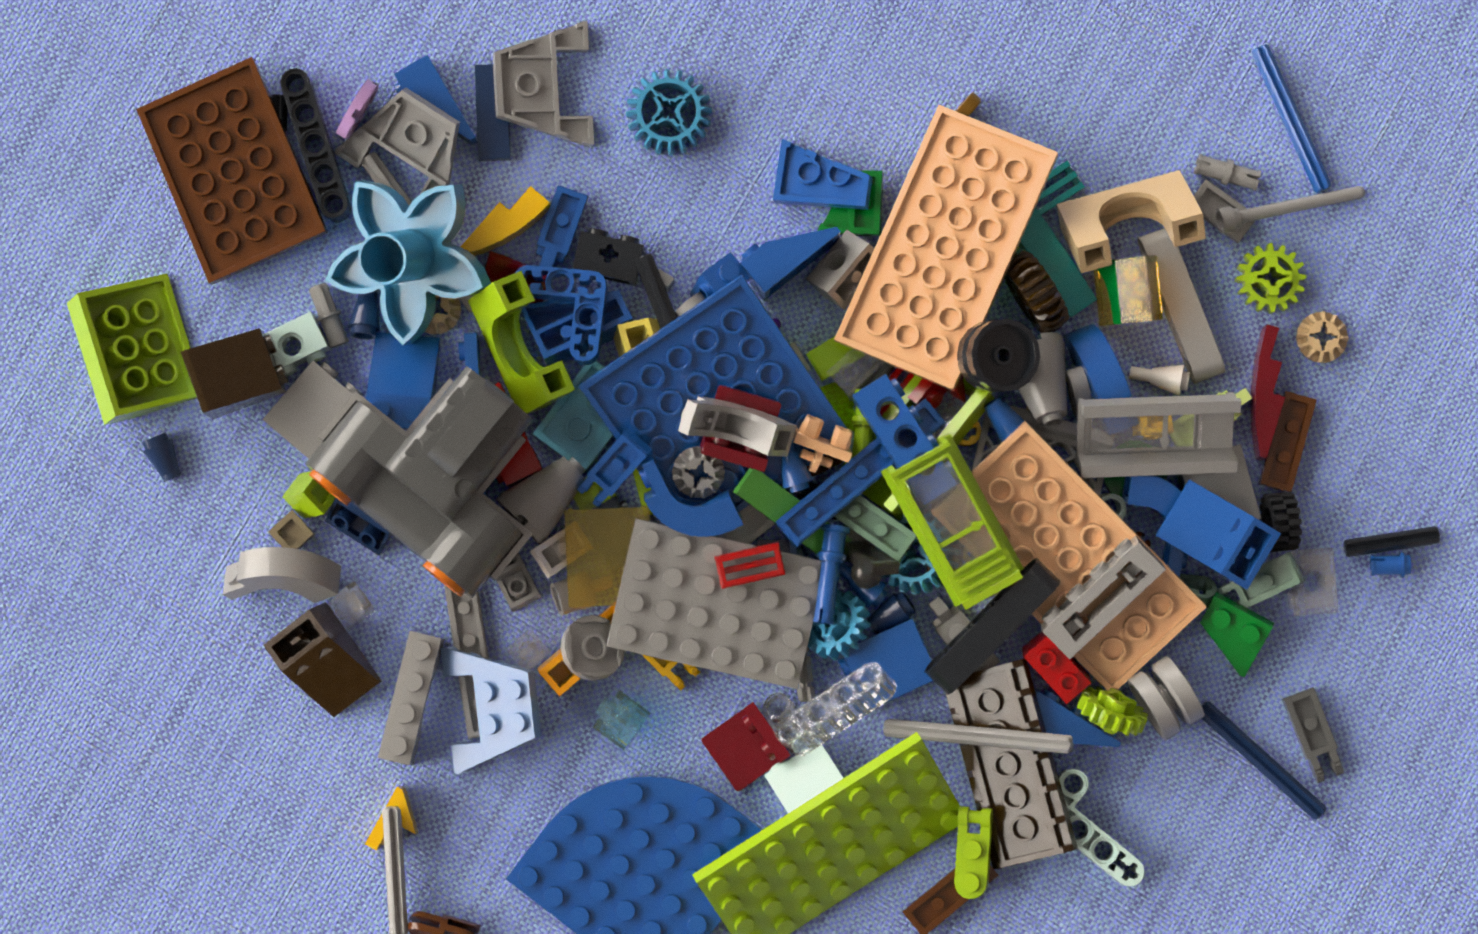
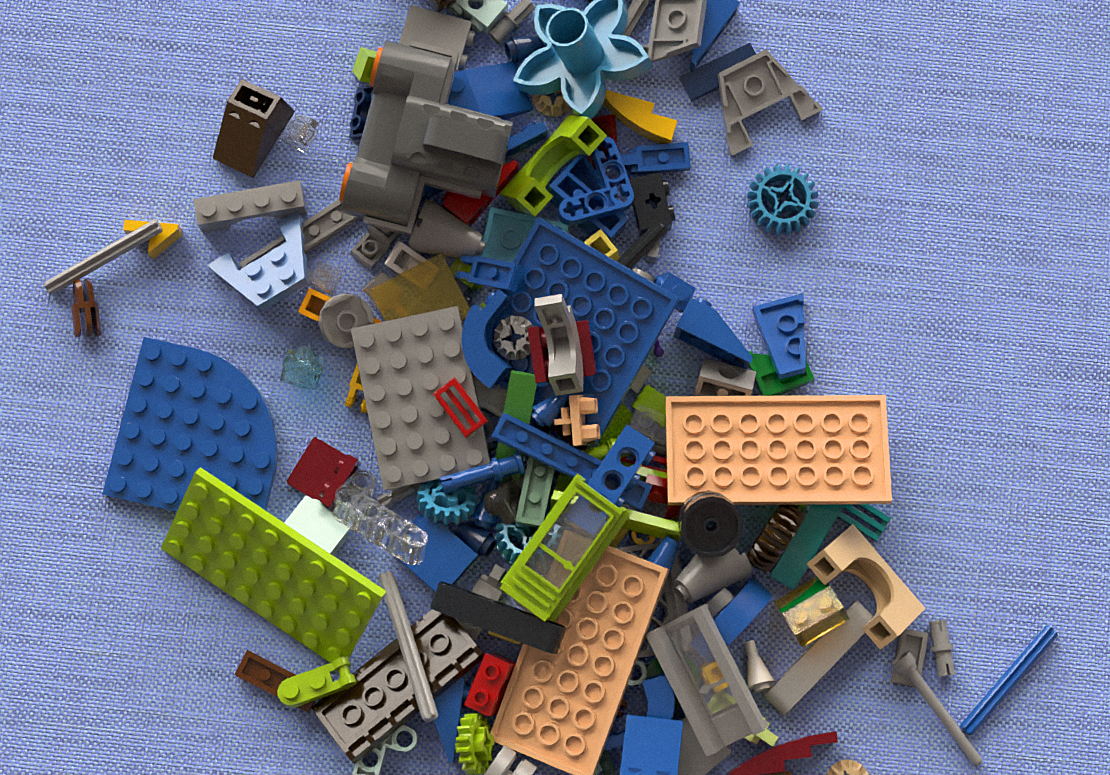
camera: 65 degrees right, 5 degrees down
light grey arch [223,547,341,603] -> none
dark tan plate [268,510,315,549] -> none
pearl gold tile [955,92,981,116] -> none
light grey brick [1041,535,1166,659] -> none
lime gear [1235,243,1307,314] -> none

